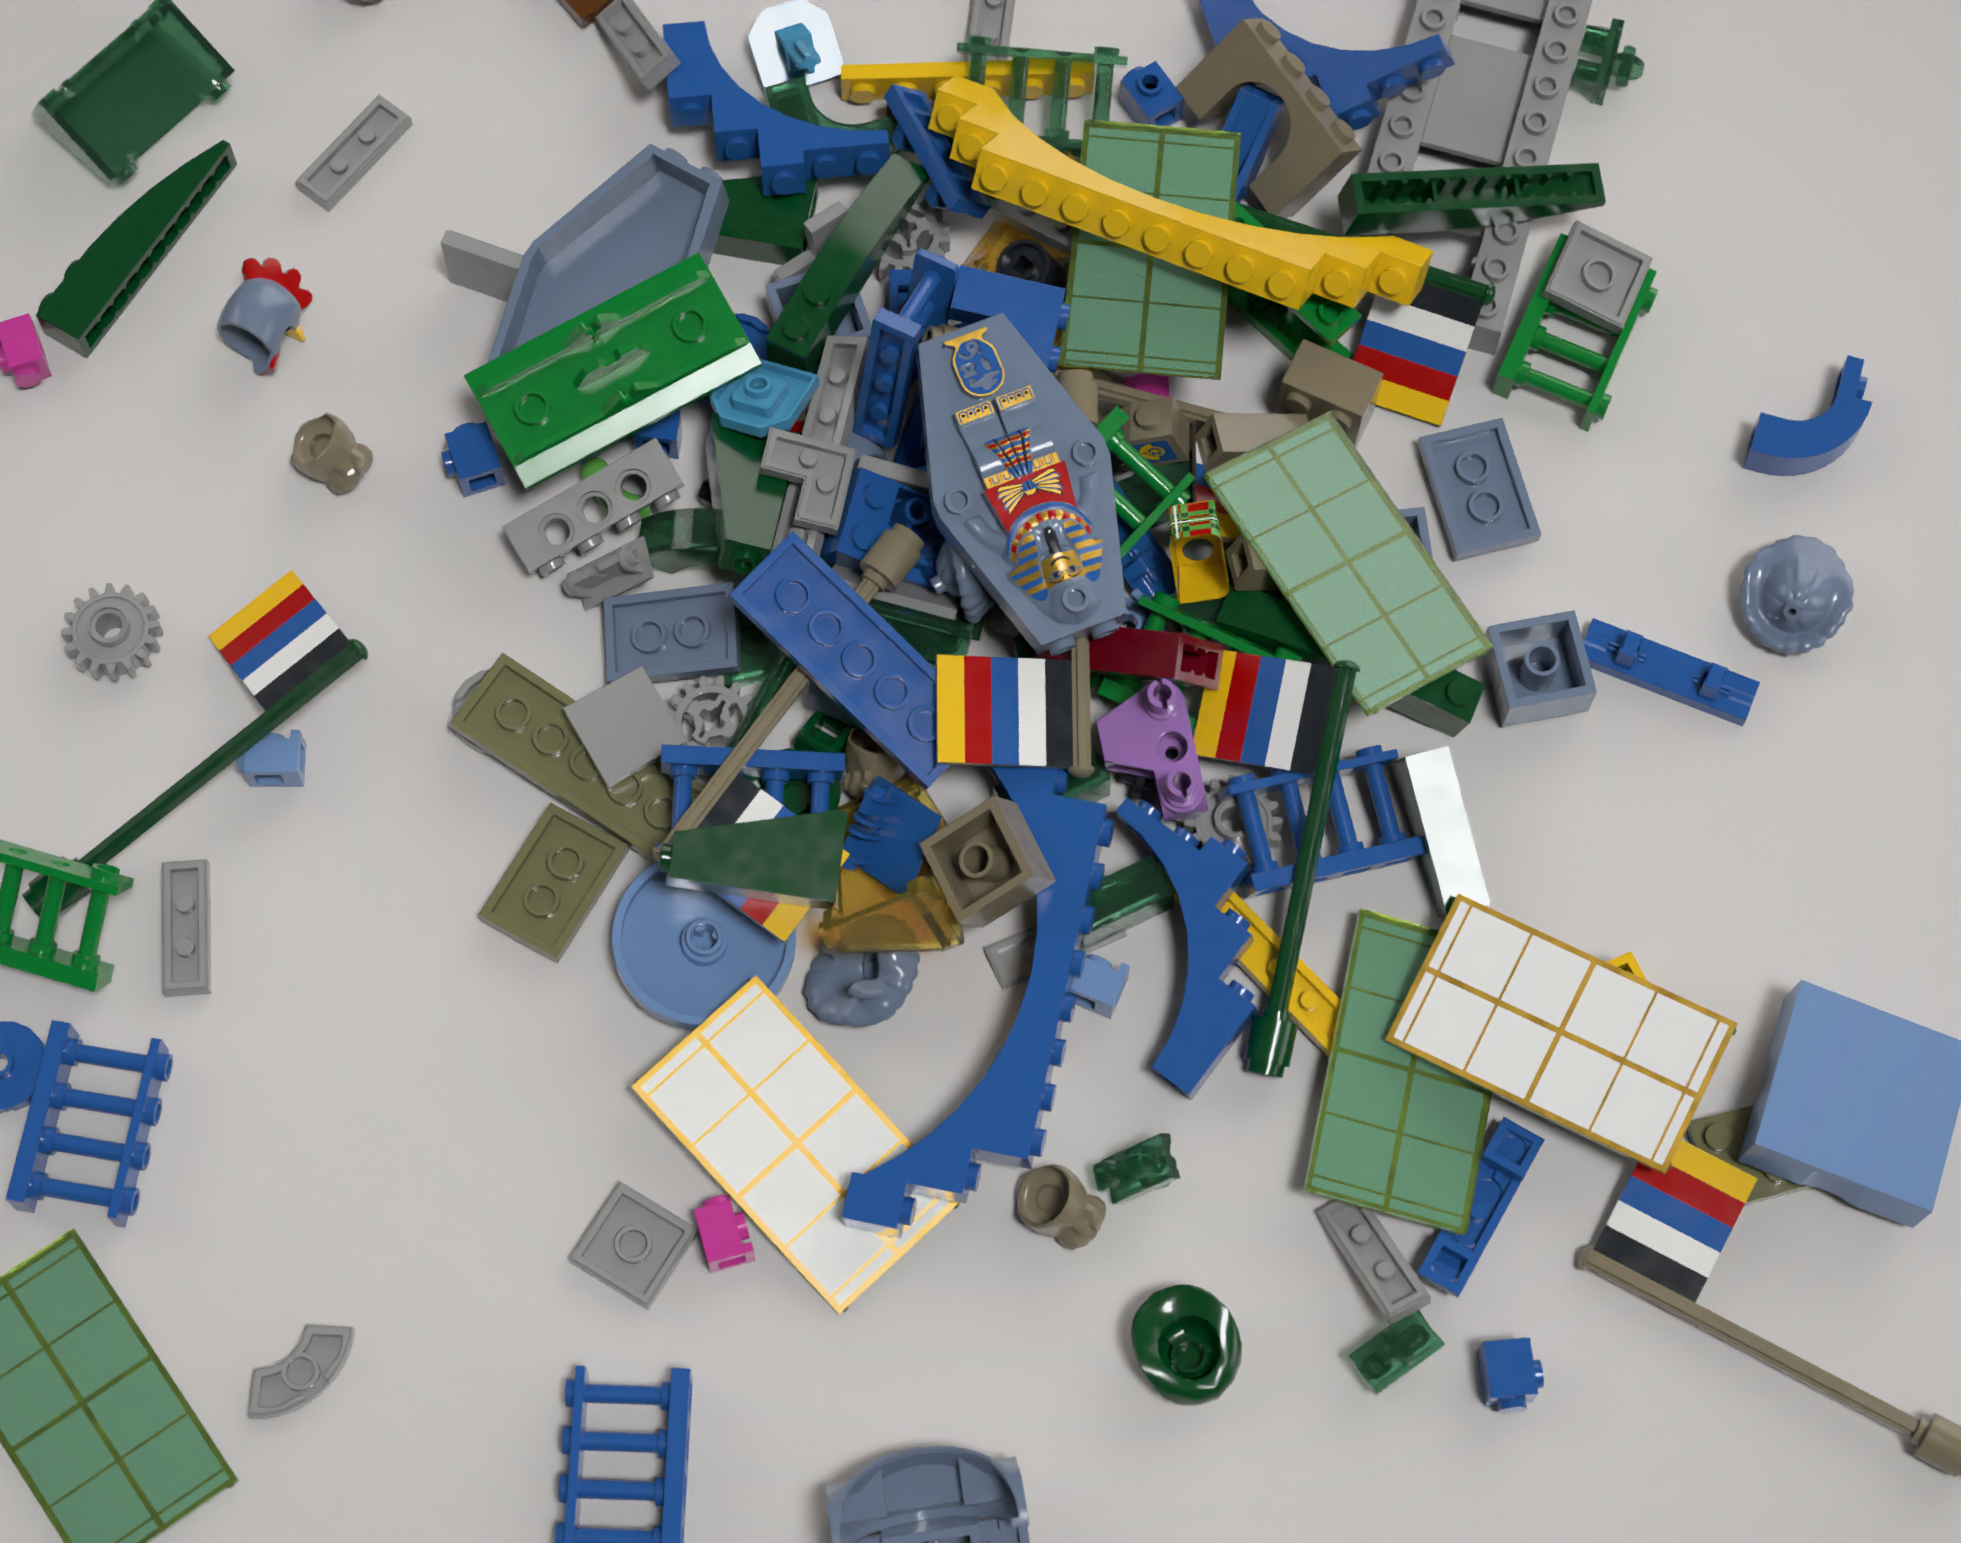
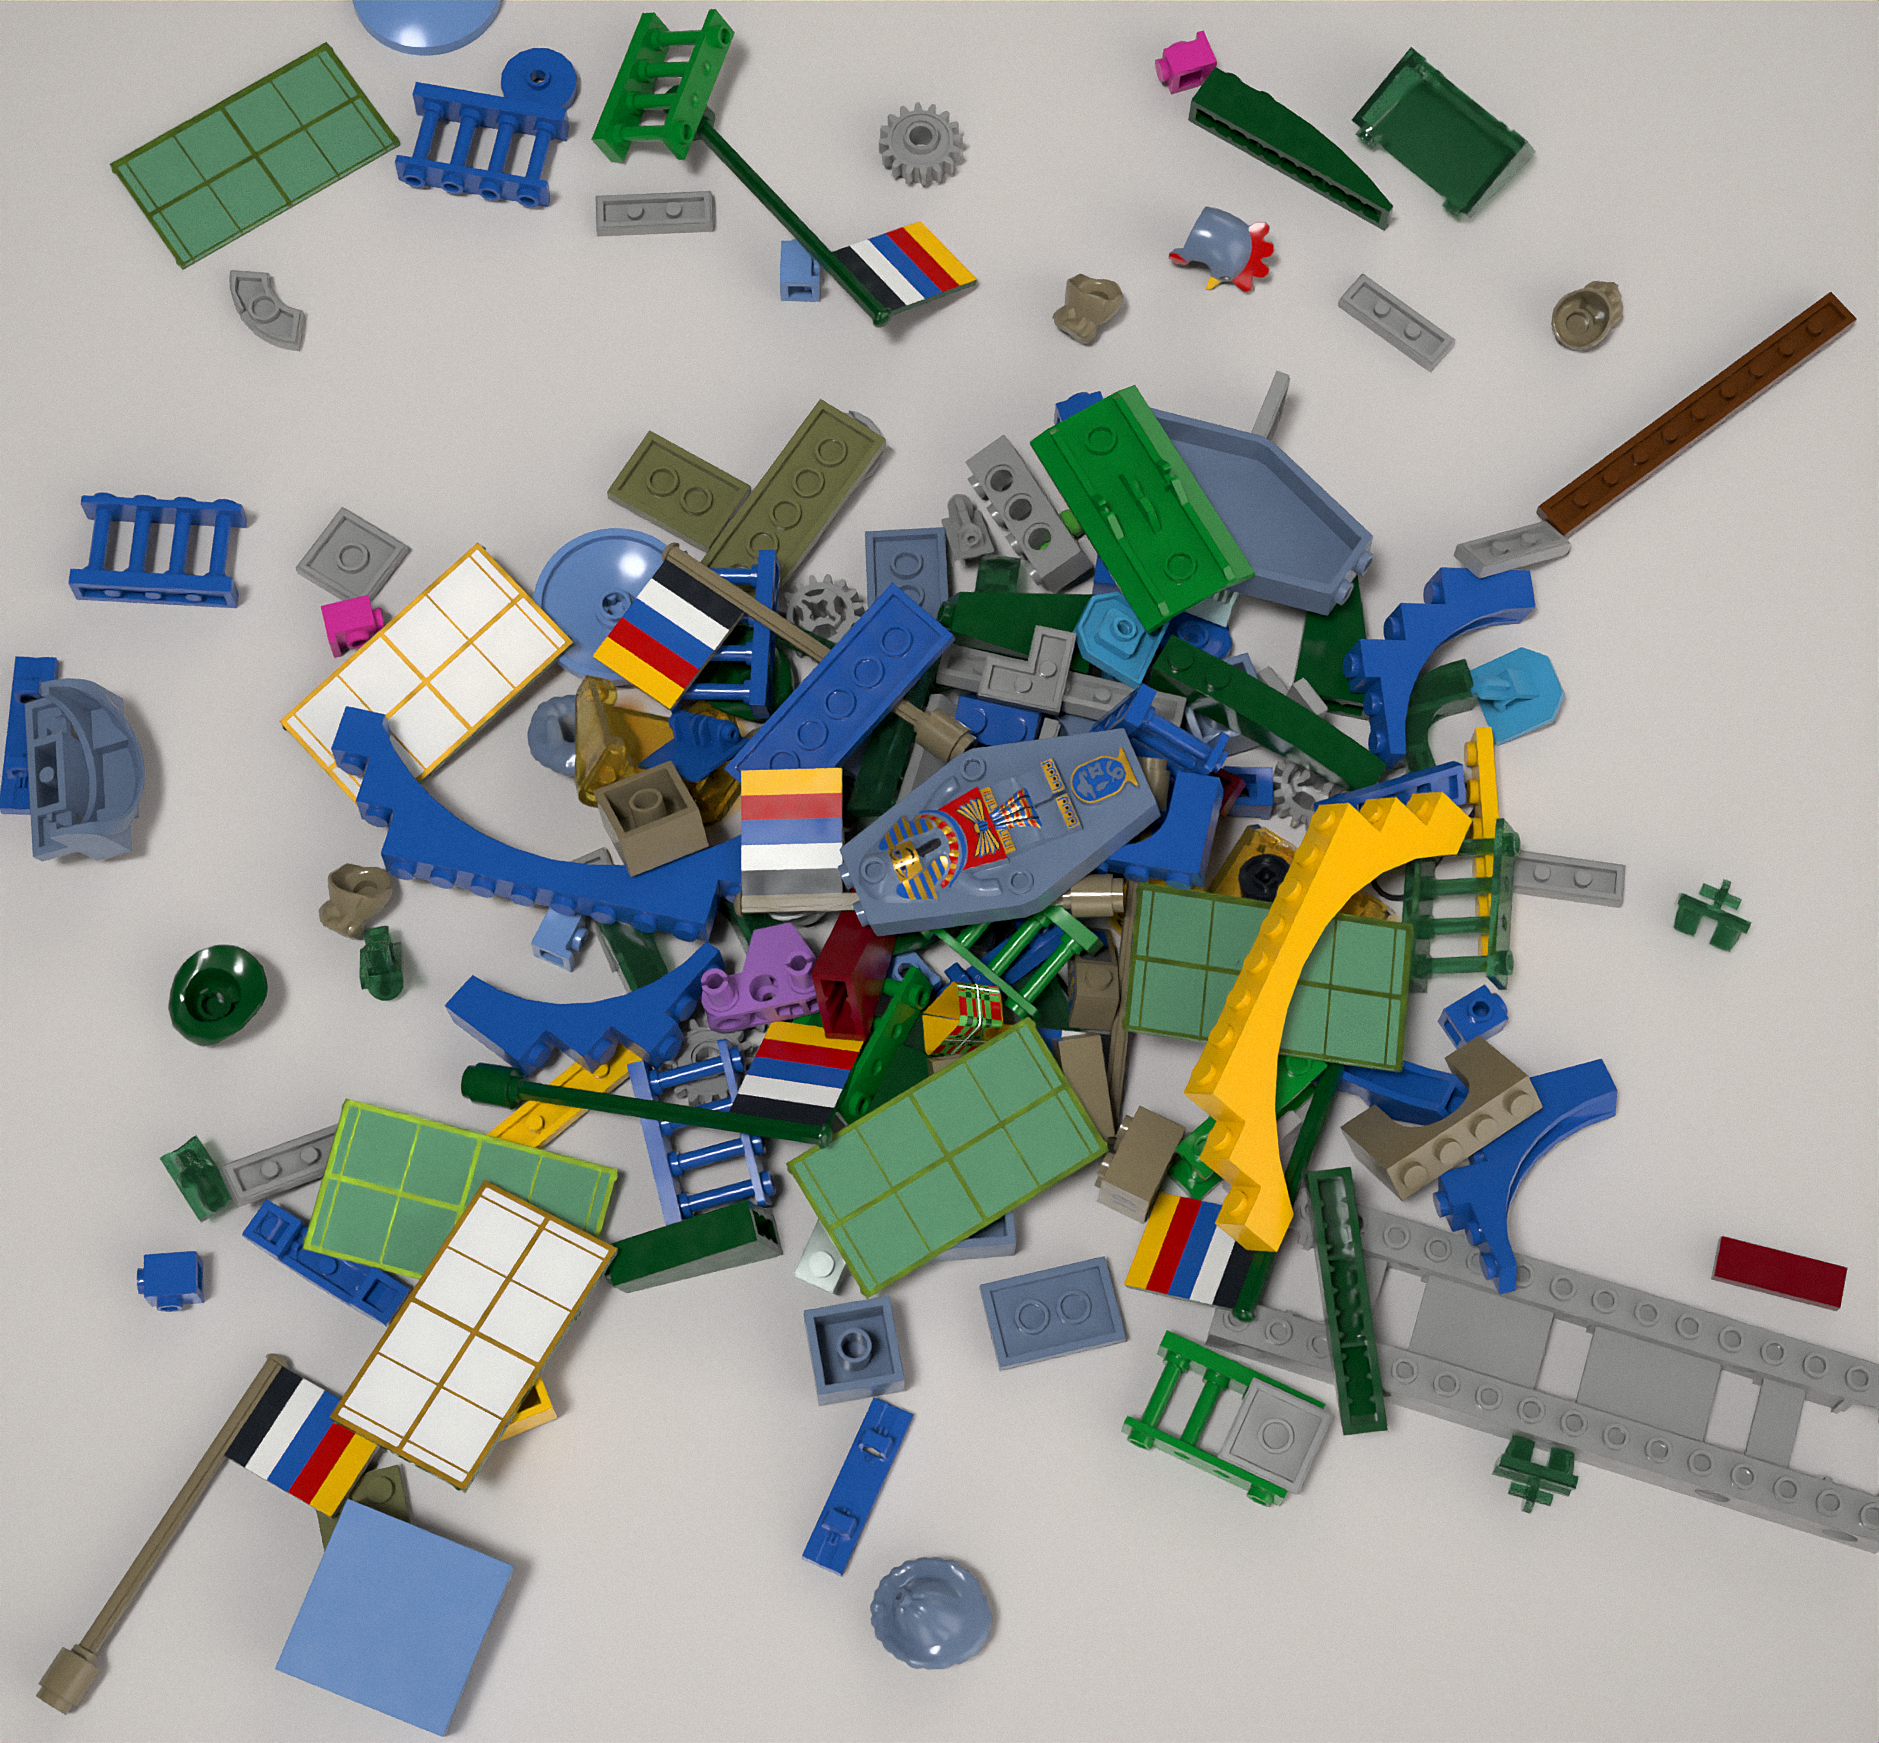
camera: 90 degrees right, 0 degrees up
light grey tile [563,666,687,788] -> none
dark green slope [658,810,848,910] -> none
blue arch [1743,355,1872,476] -> none

